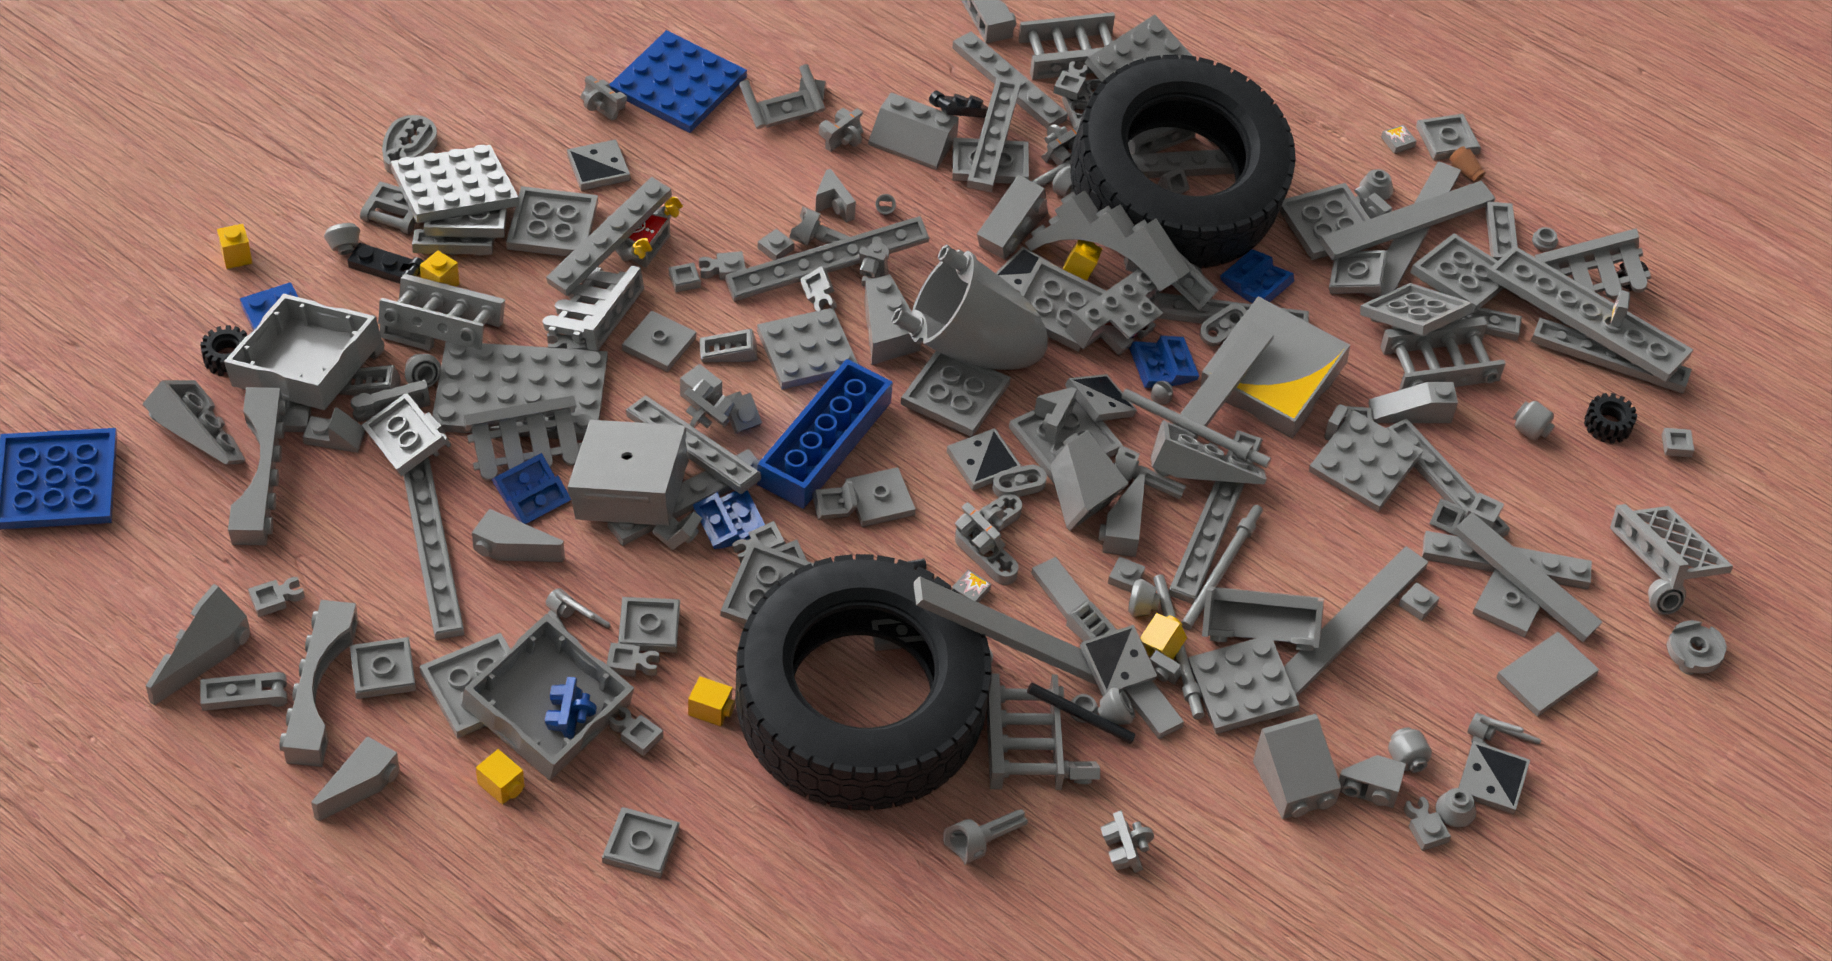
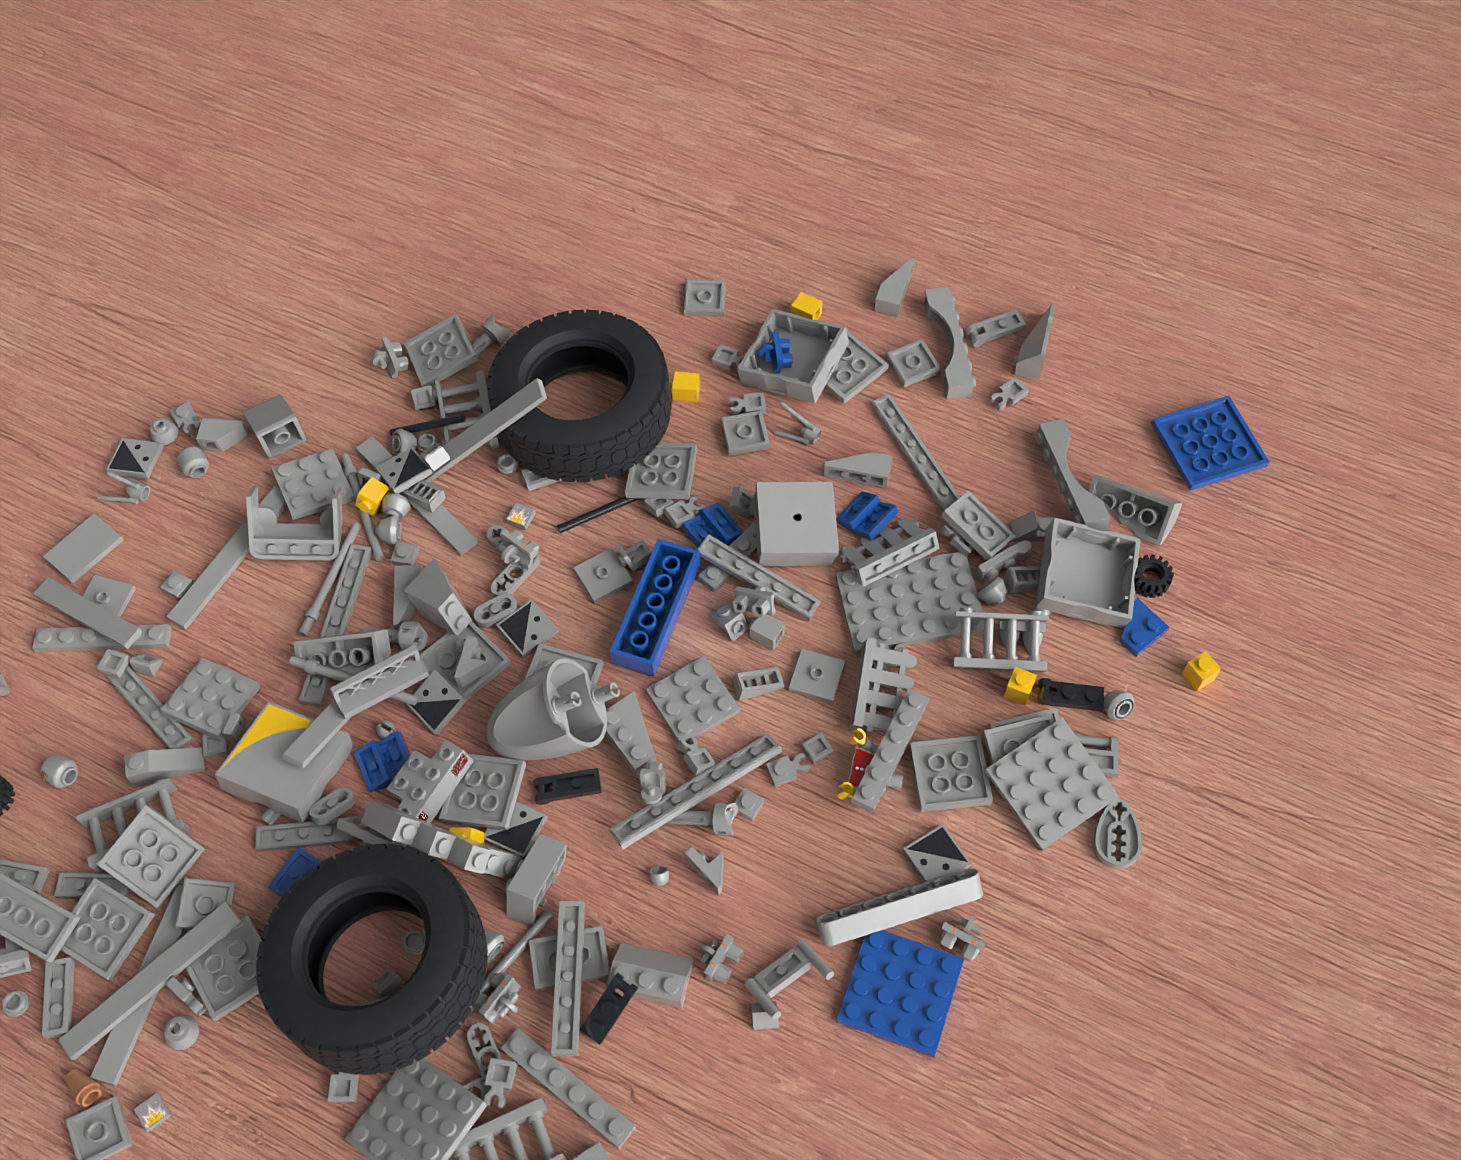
camera: 175 degrees right, 10 degrees up
none -> light grey fence [330,645,429,720]
none -> light grey cone [382,493,411,519]
none -> light grey plate [404,314,479,386]
none -> slope [421,442,450,471]
none -> beam [816,868,984,946]

